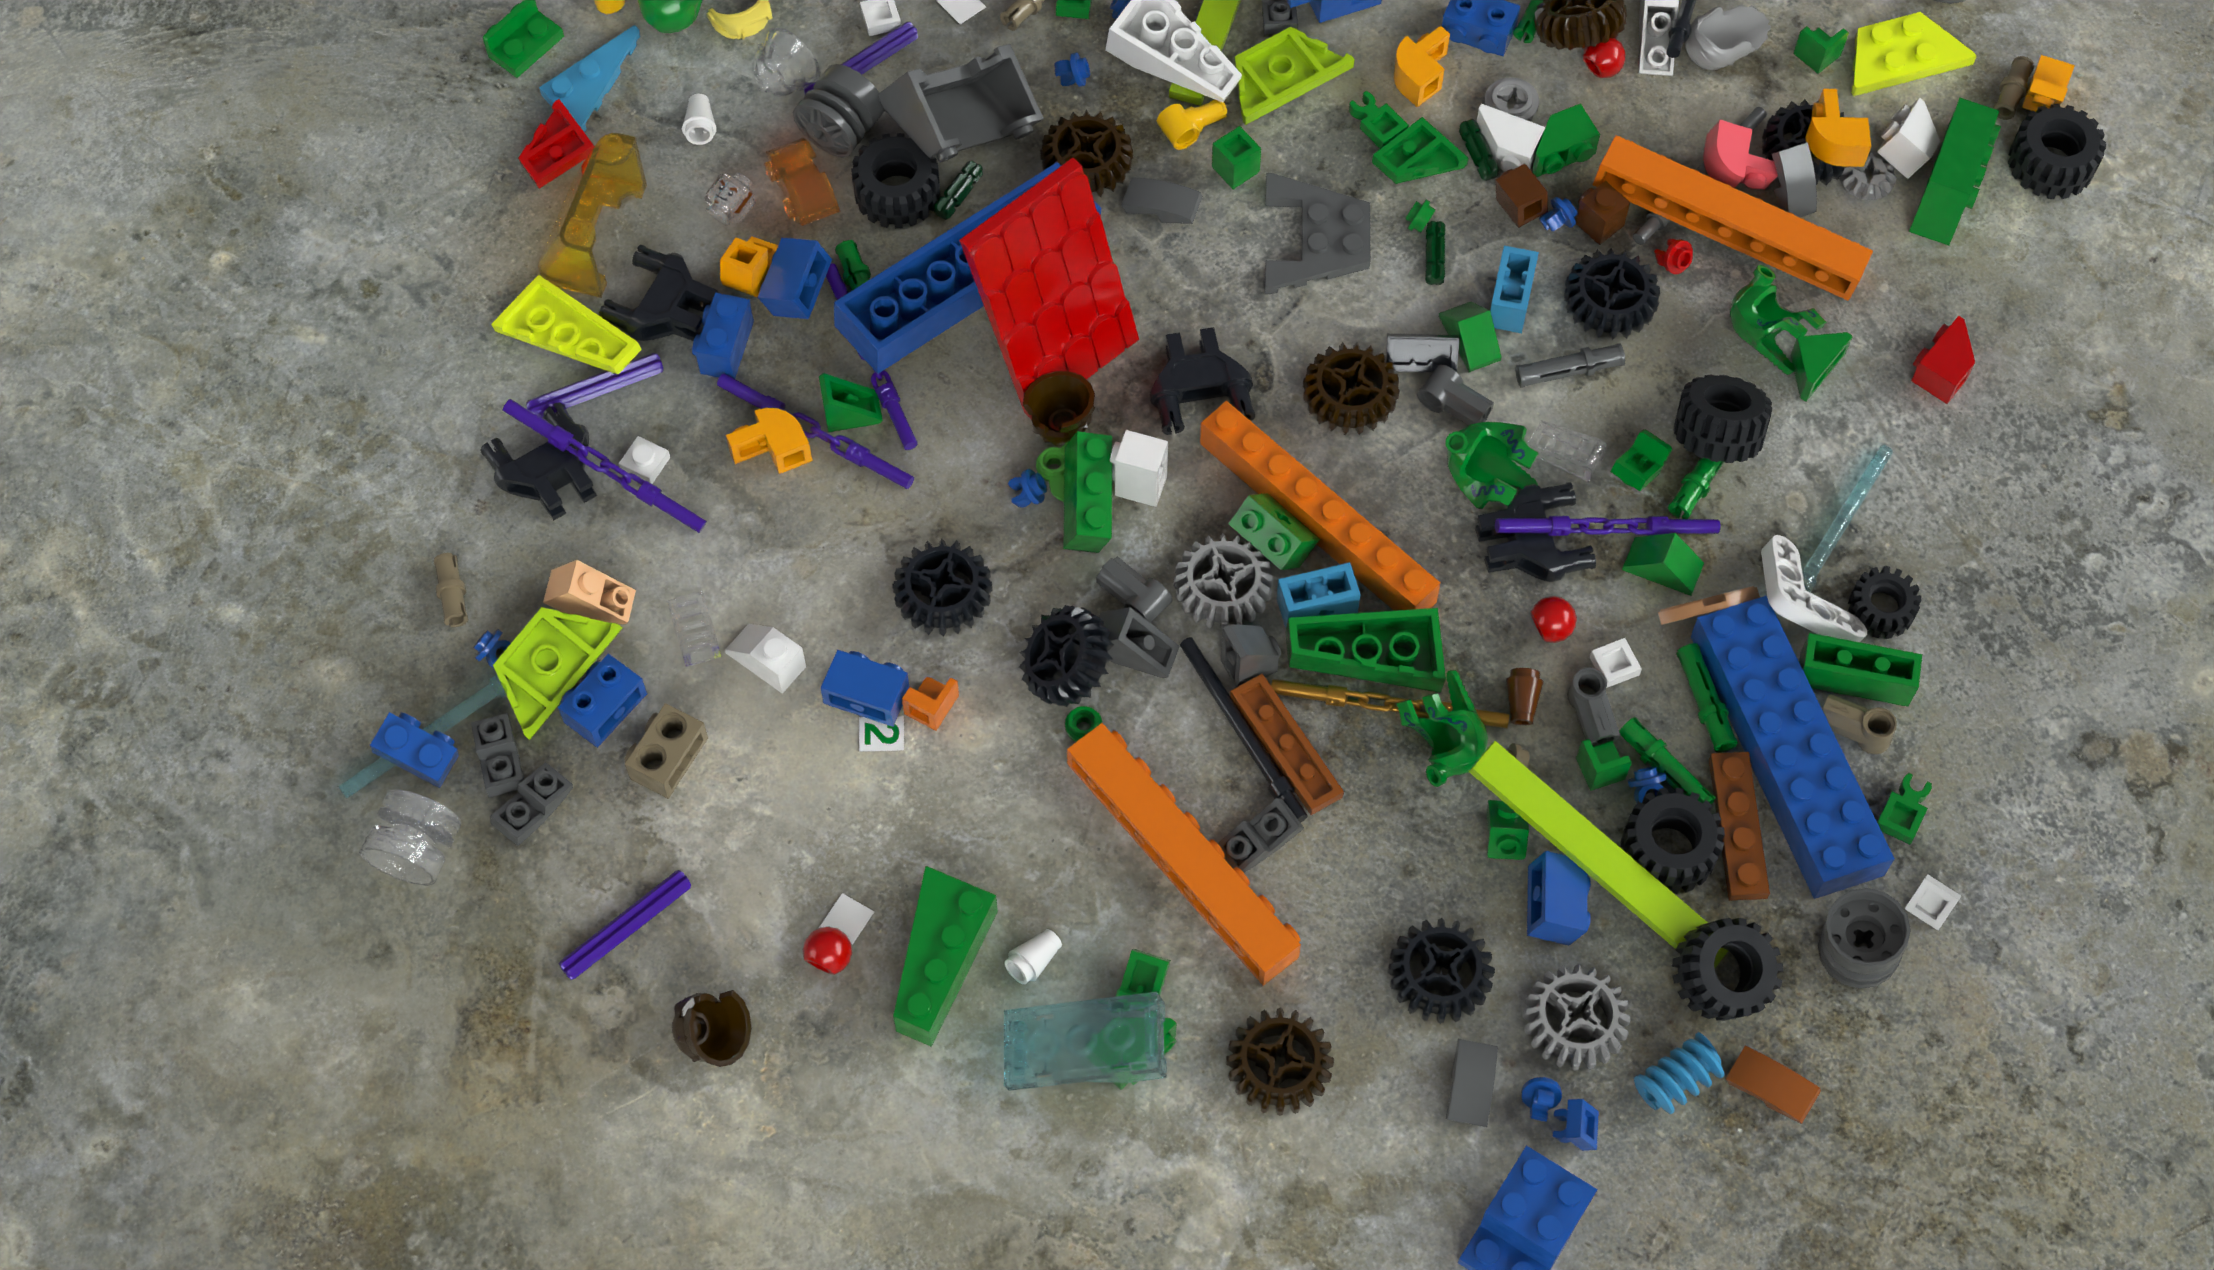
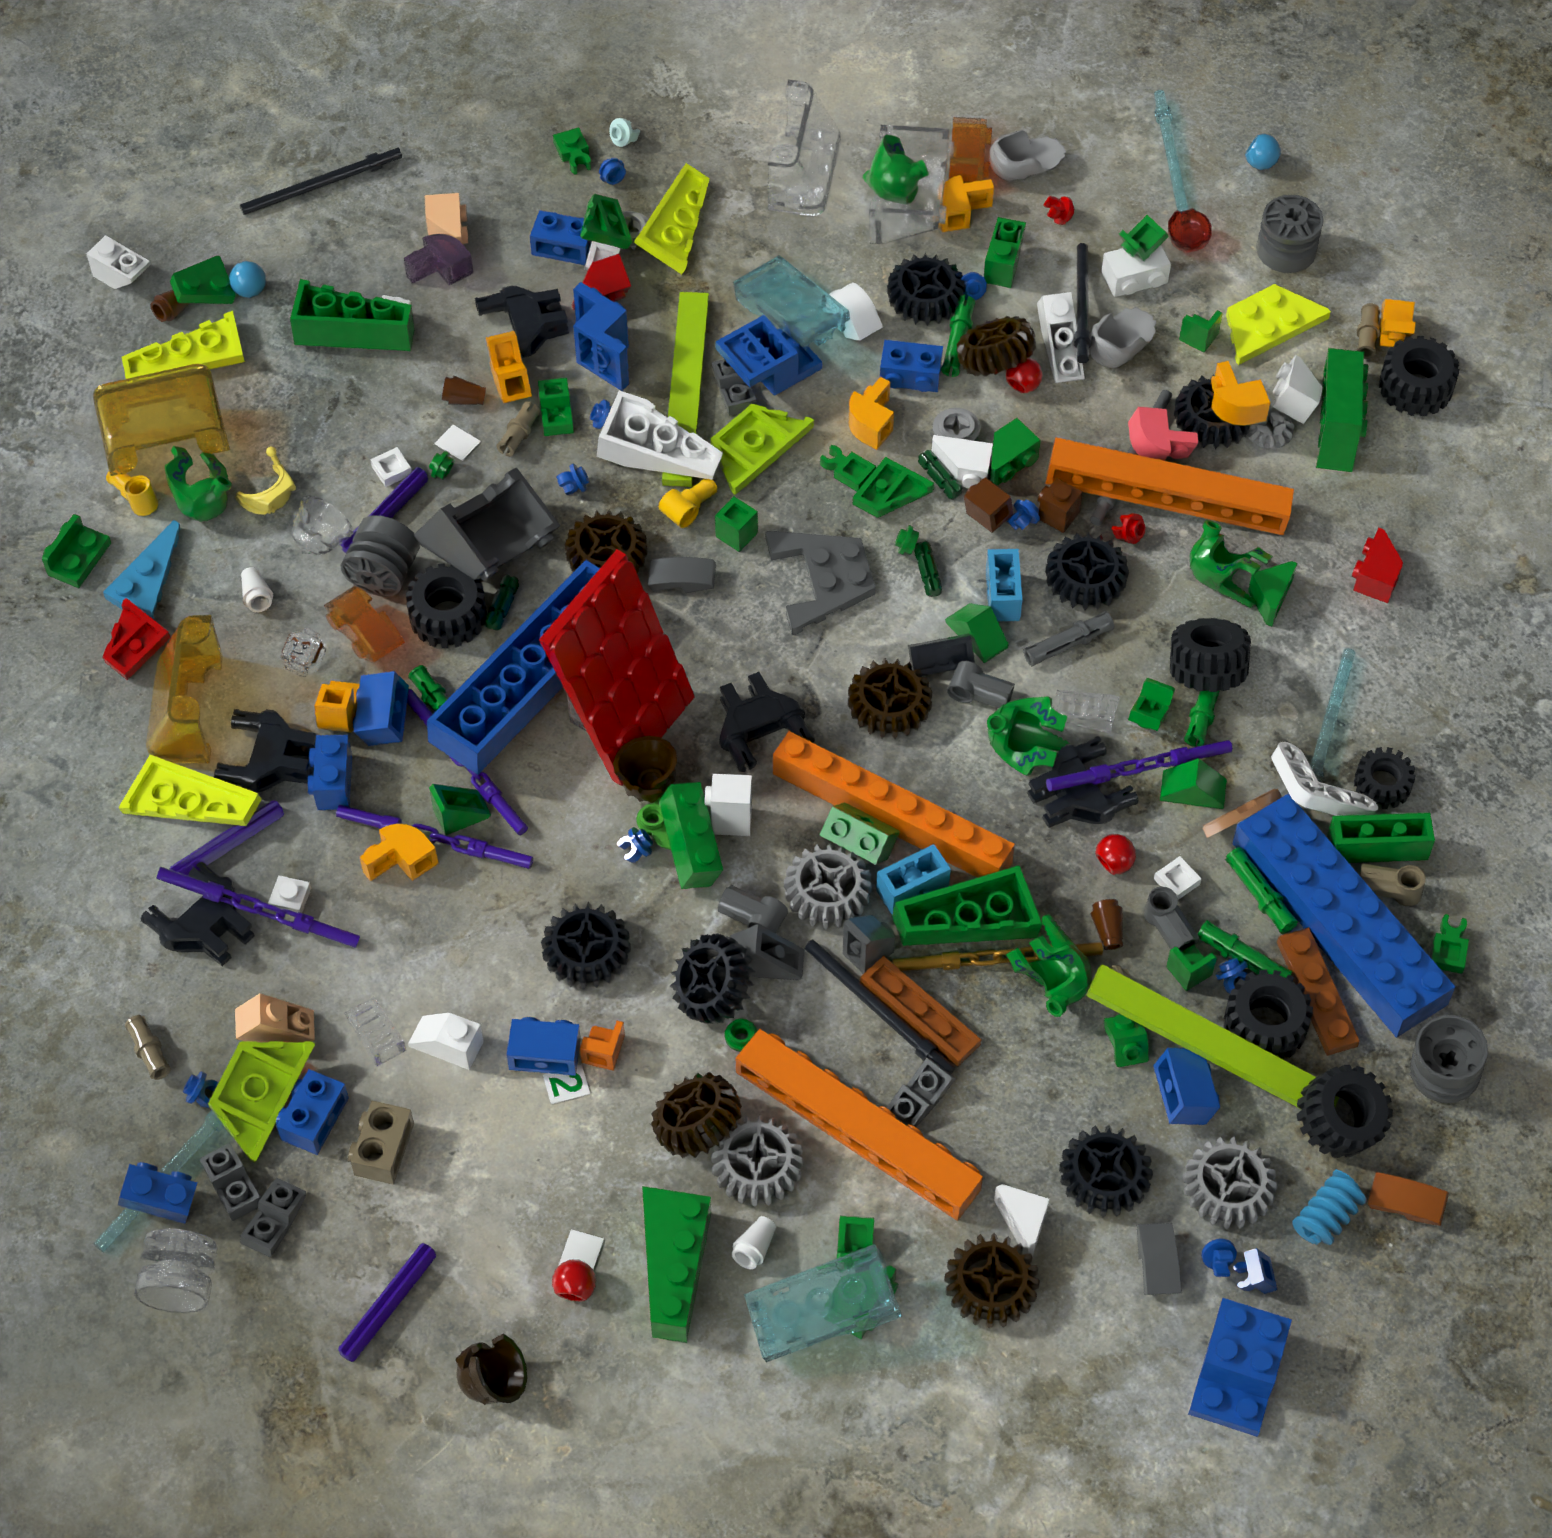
camera: 15 degrees left, 5 degrees down
dark grey slope [1772,142,1817,217] -> none
white plate [1905,874,1961,930] -> none
none -> green plate [429,450,455,480]
none -> dark brown gear [651,1072,742,1158]
none -> light grey gear [711,1114,804,1207]
none -> white slope [994,1184,1049,1256]

